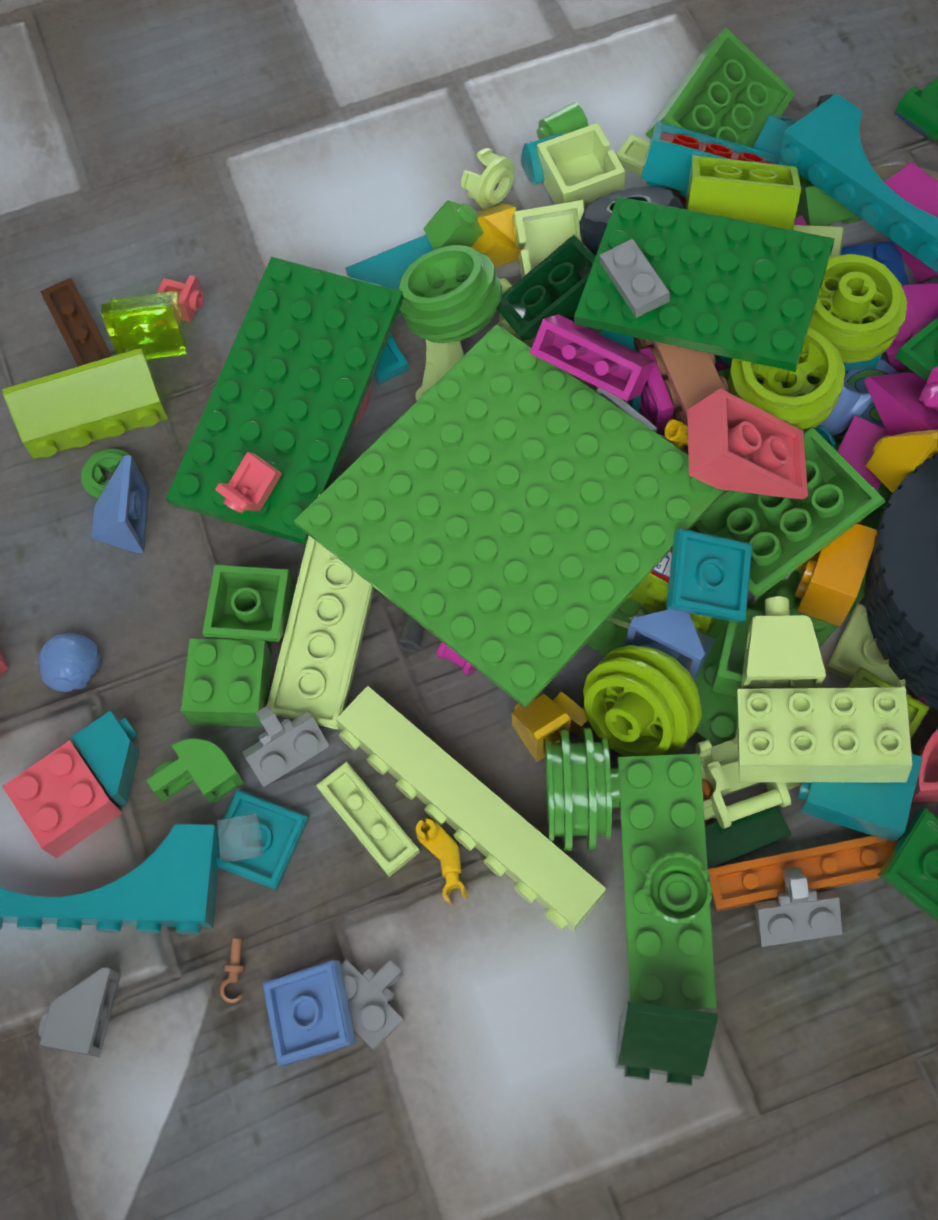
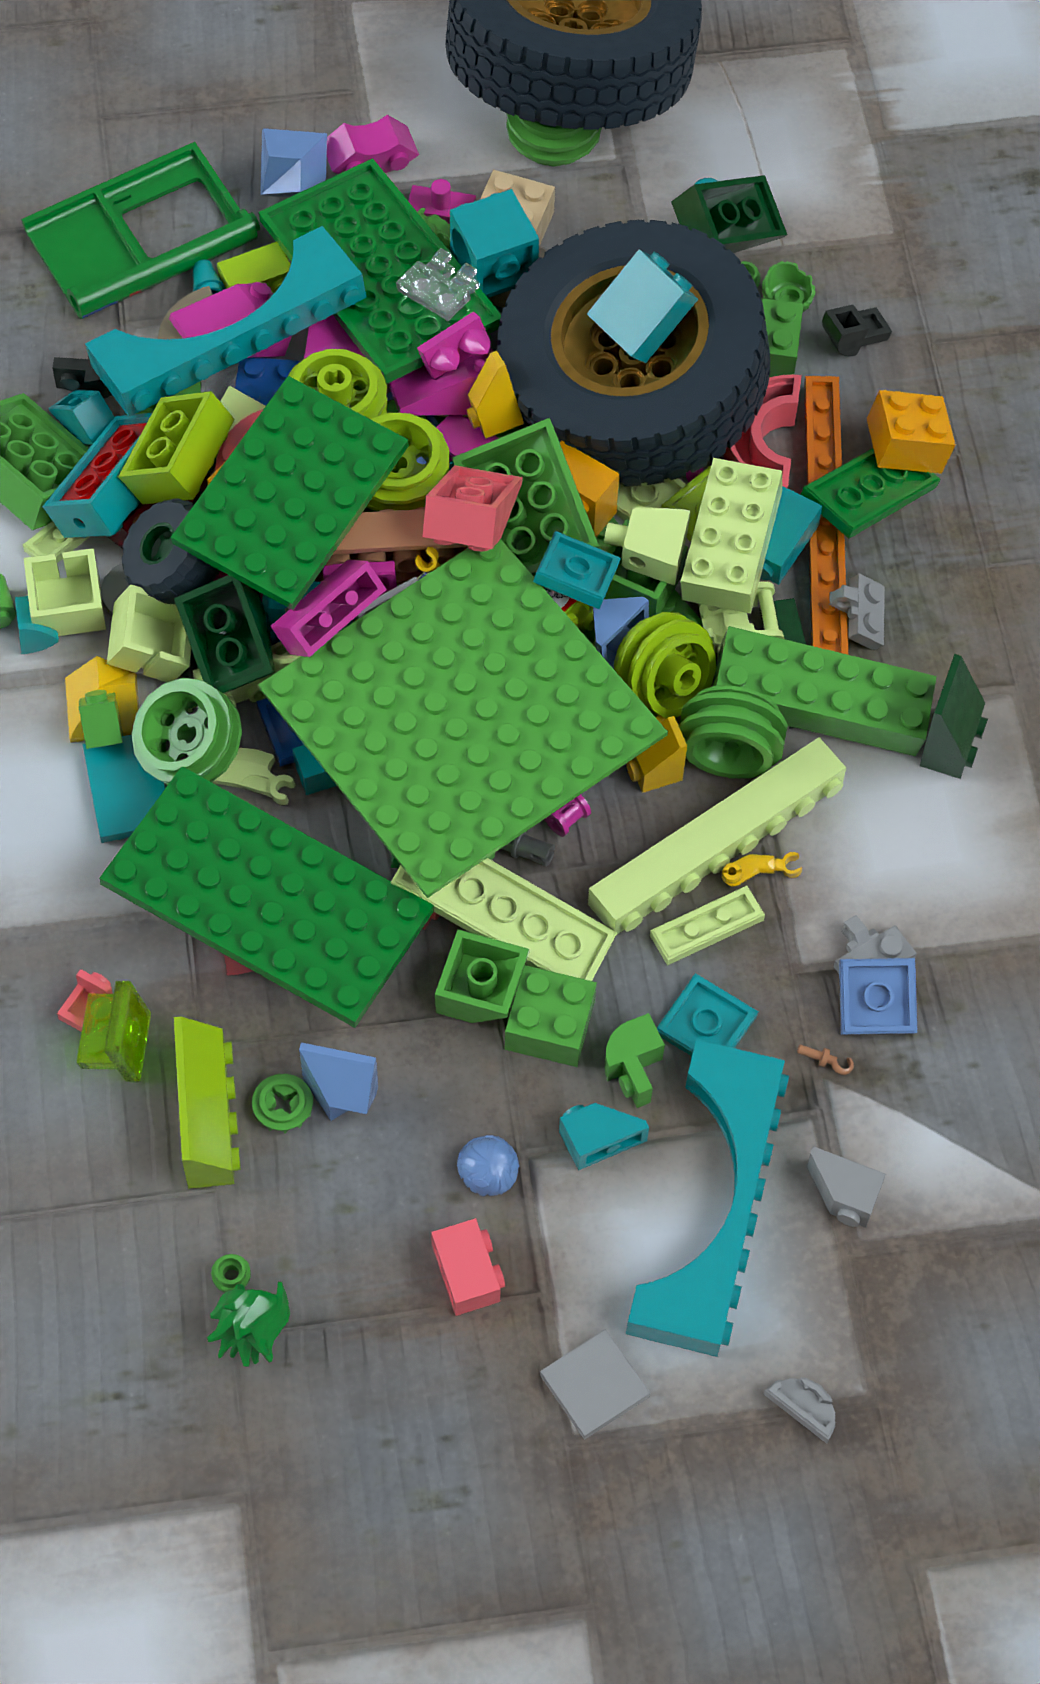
camera: 85 degrees left, 5 degrees down
coral brick [2,740,123,859] -> none
reddish brown plate [40,277,112,366] -> none
coral bracket [215,452,282,513] -> none
clear plate [217,814,263,862] -> none
light grey hinge [242,705,329,787] -> none
yellowish green piece [461,148,514,209] -> none
light grey plate [599,239,670,318] -> none
bright green hair [644,852,712,925] -> none

